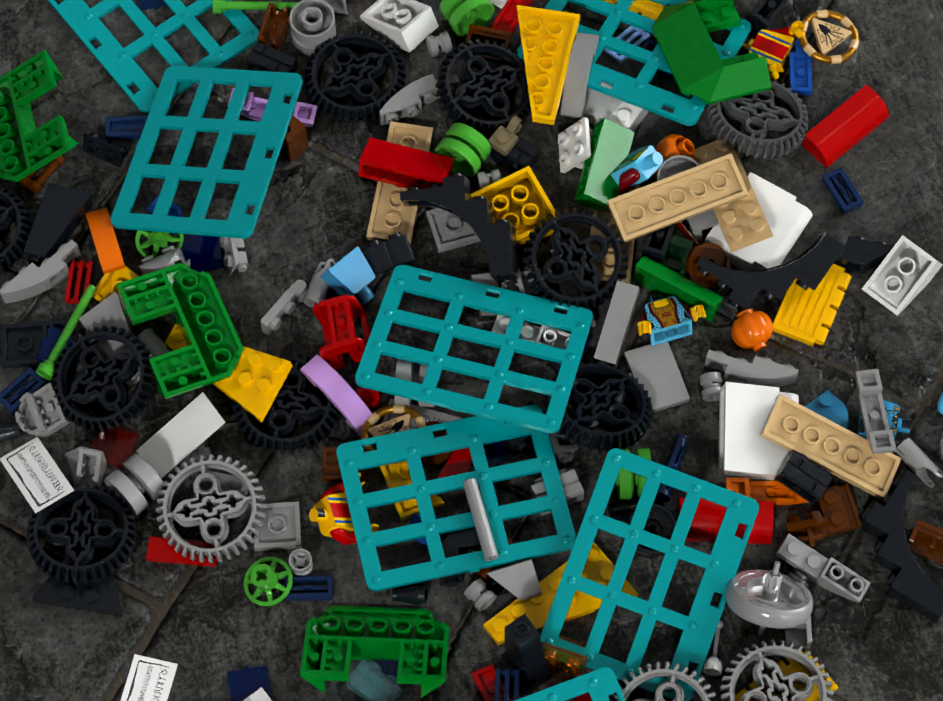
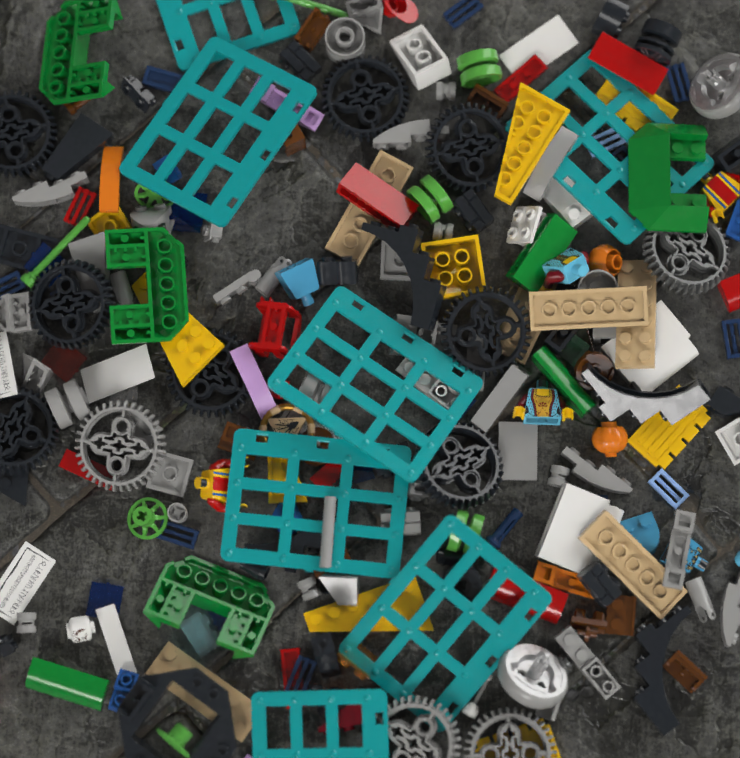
camera: 20 degrees right, 15 degrees up
dark tan plate [488,115,522,156] -> none
none -> light blue tile [647,468,690,510]

